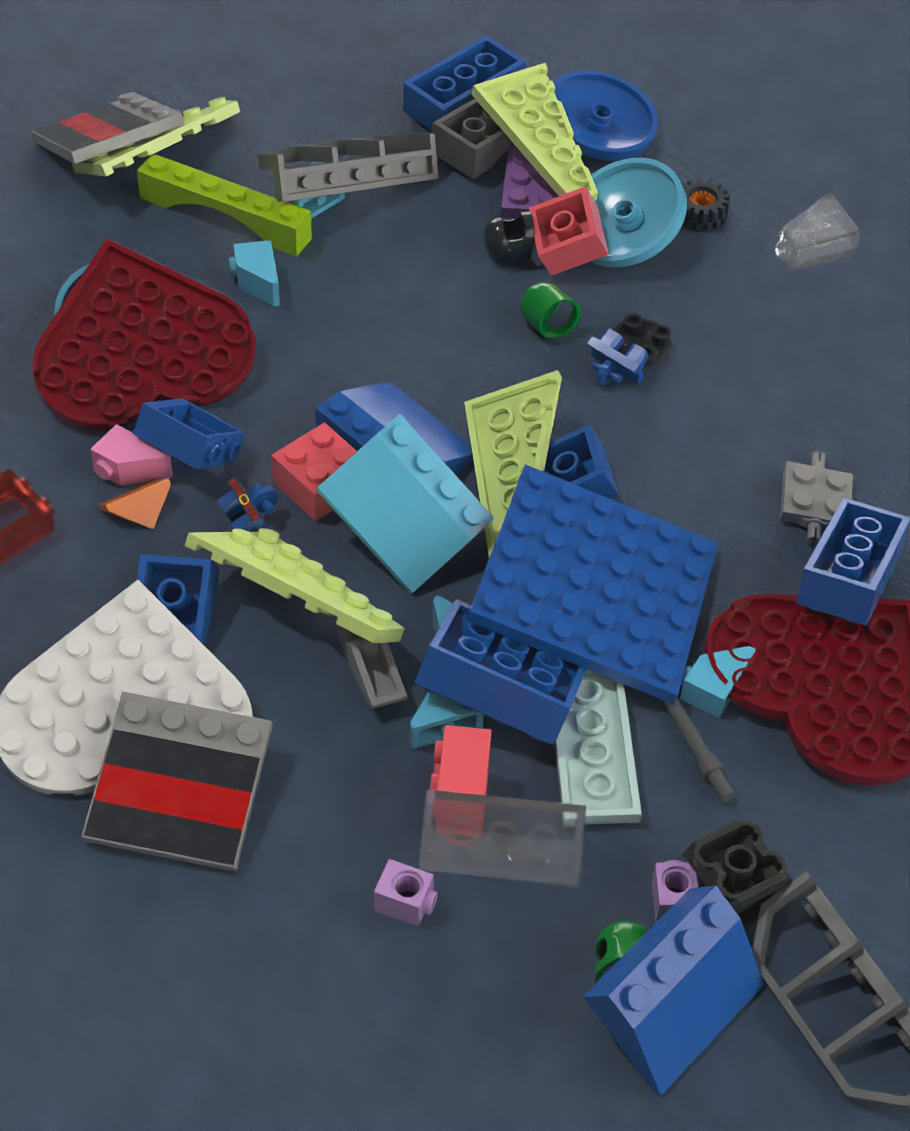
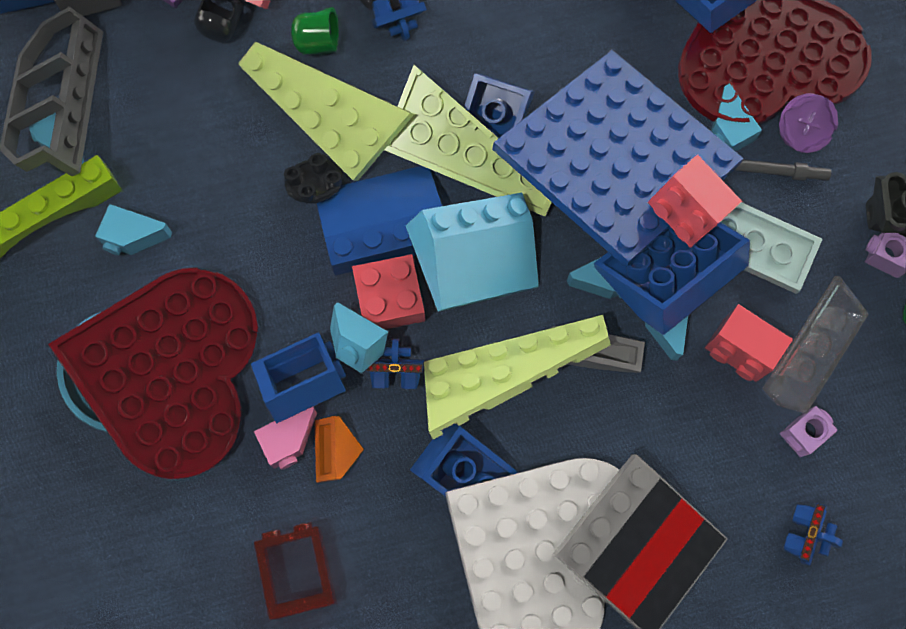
camera: 60 degrees left, 25 degrees up
none -> yellowish green wing [238,42,414,181]
none -> black dish [284,153,343,203]
none -> medium azure slope [330,303,388,373]
none -> coral brick [648,154,742,248]
none -> medium lavender tile [779,93,838,153]
none -> blue hips [784,503,843,566]

